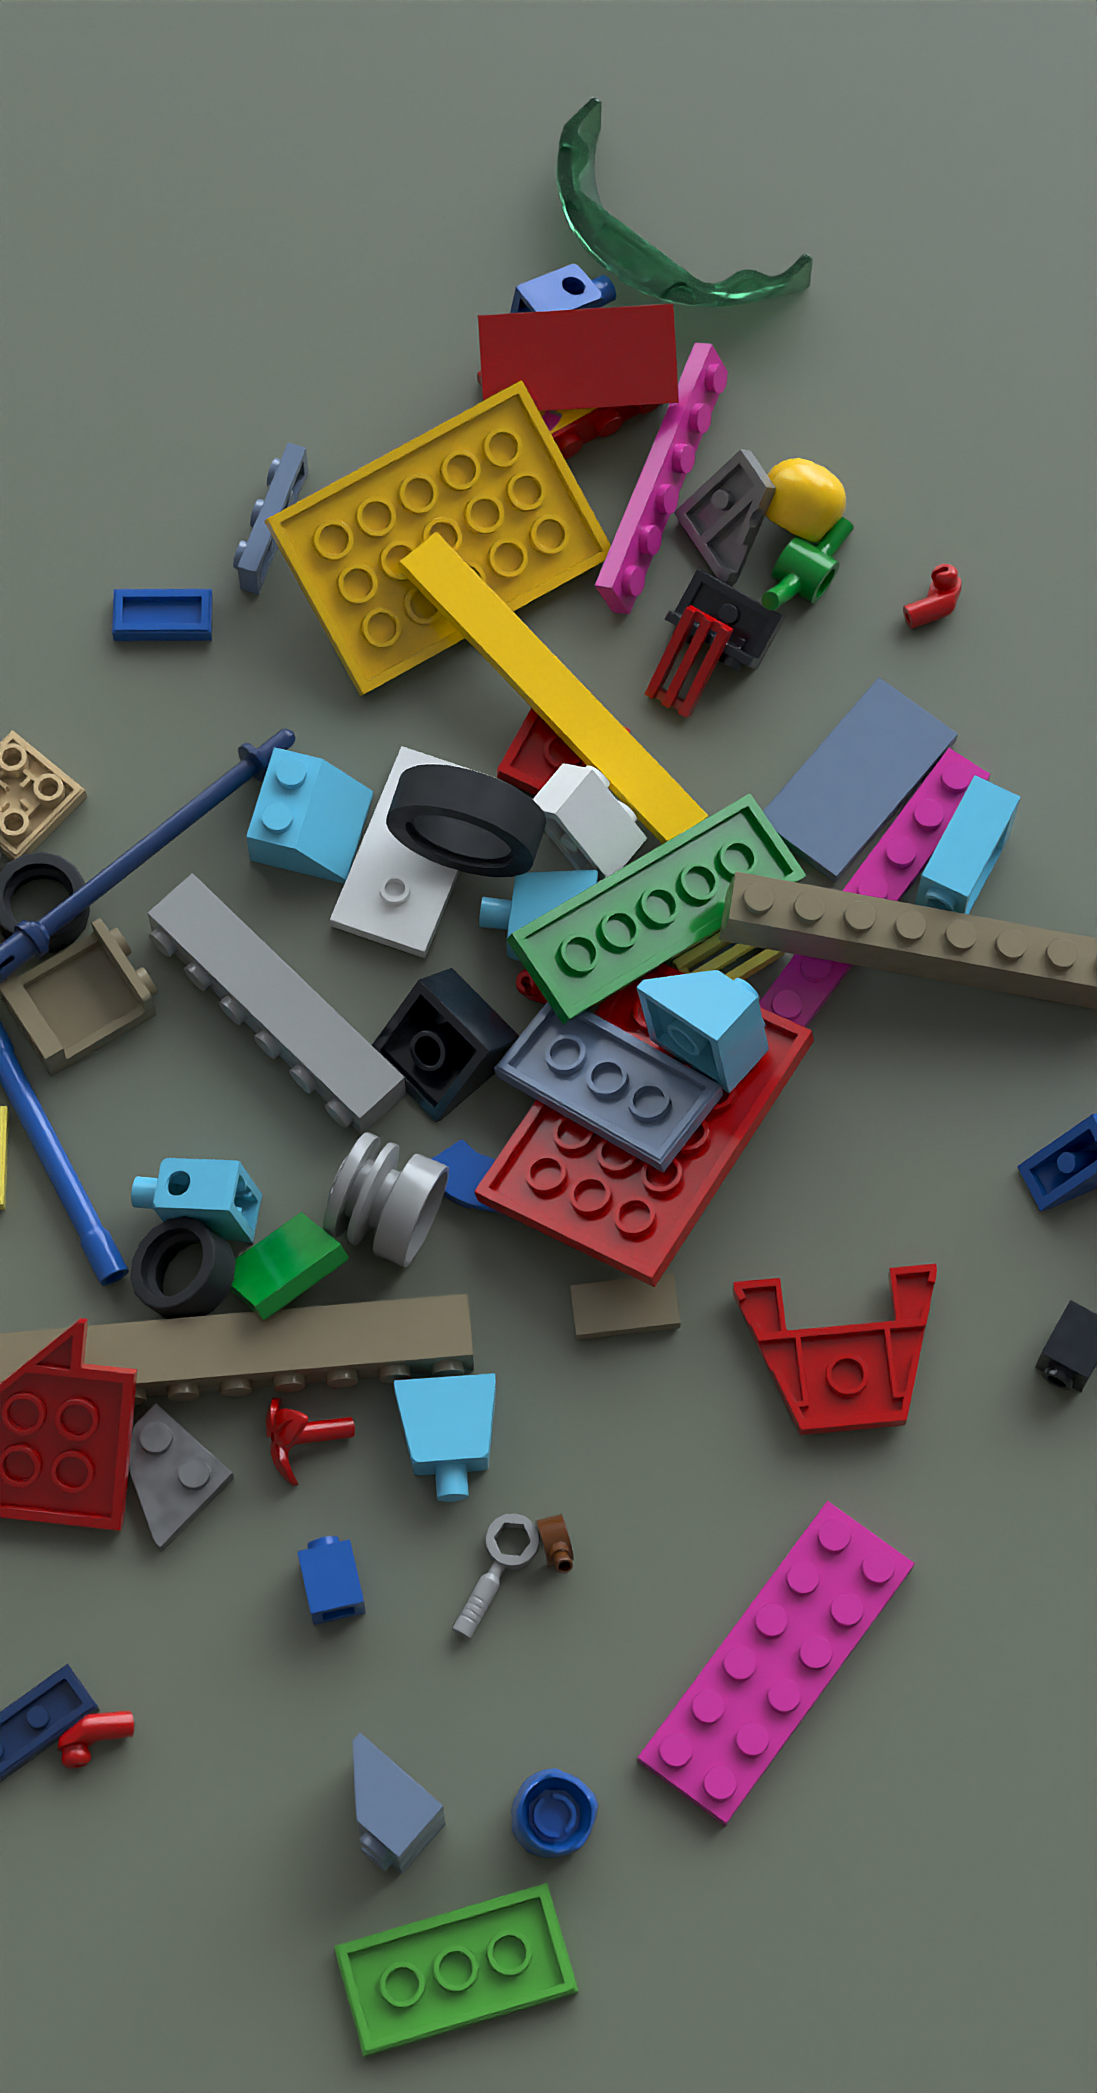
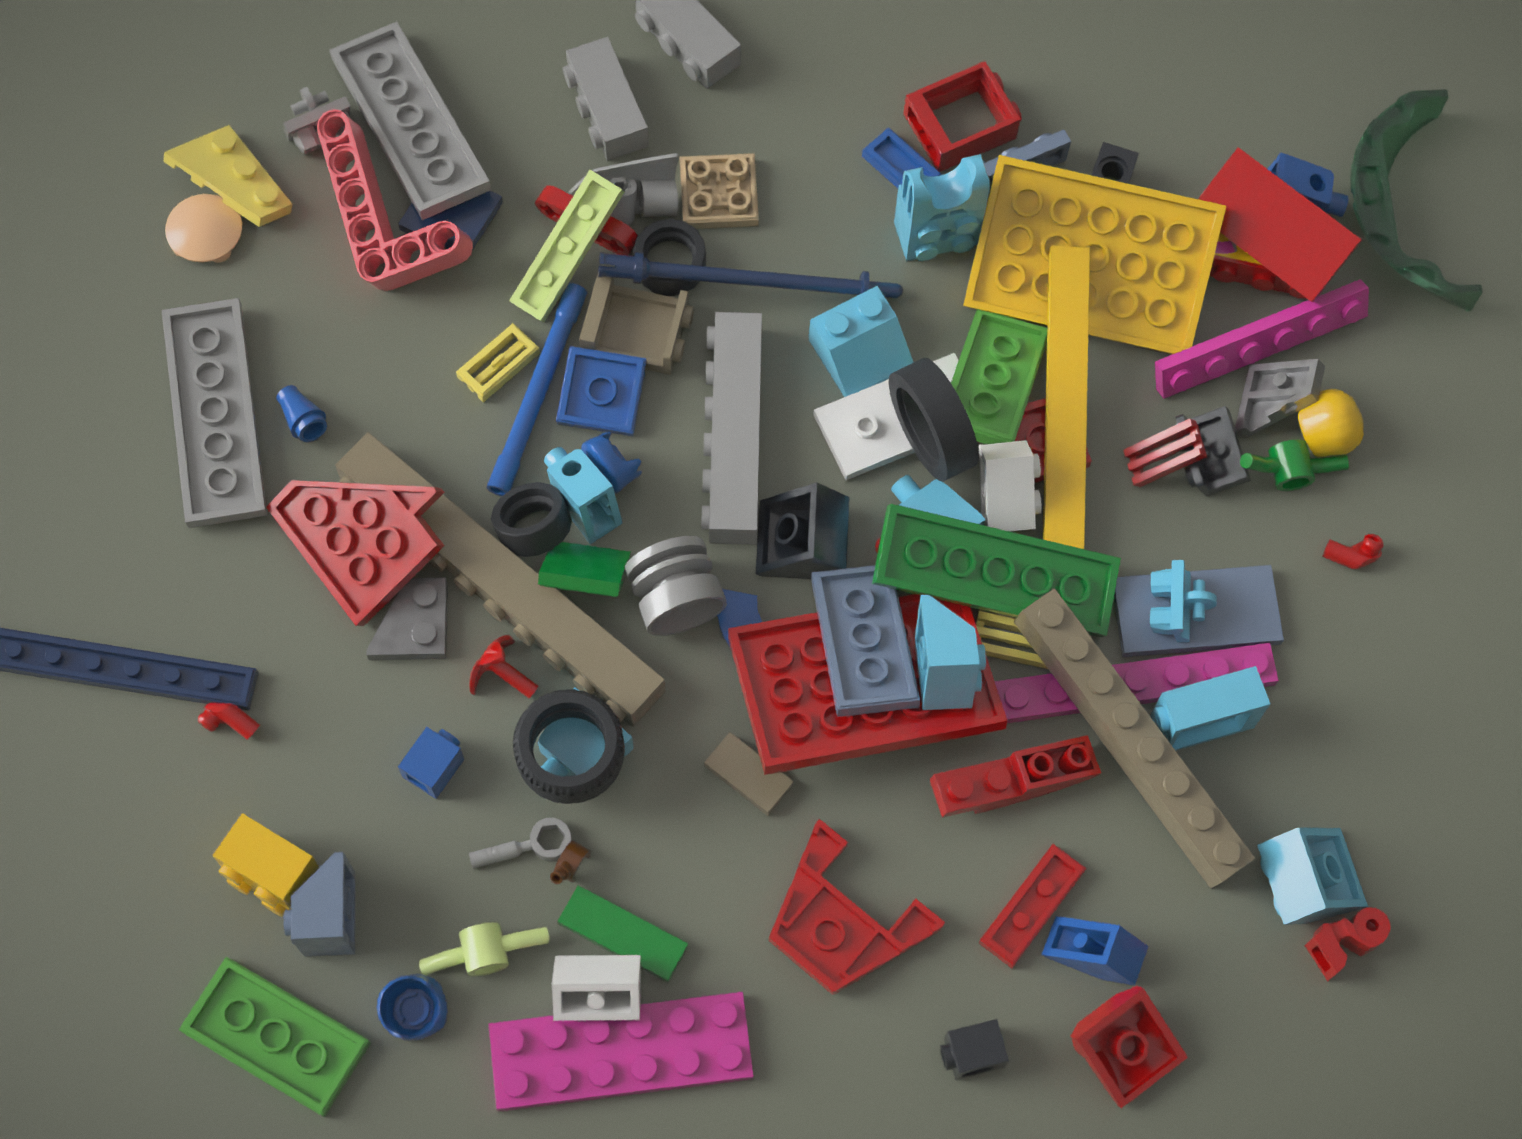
camera: 45 degrees right, 0 degrees up
none -> yellow brick [212,813,320,917]
none -> yellowish green piece [419,922,549,976]
none -> black tyre [513,689,625,804]
none -> white brick [552,955,641,1021]
none -> blue tile [556,346,647,436]
none -> green tile [557,885,688,983]
none -> blue hair [581,431,642,494]
none -> medium azure brick [894,154,990,261]
none -> red window [903,61,1022,172]
none -> red slope [929,735,1101,818]
none -> bright green tile [951,309,1047,444]
none -> red tile [978,844,1087,968]
none -> black brick [1091,142,1139,184]
none -> medium azure hips [1150,560,1217,642]

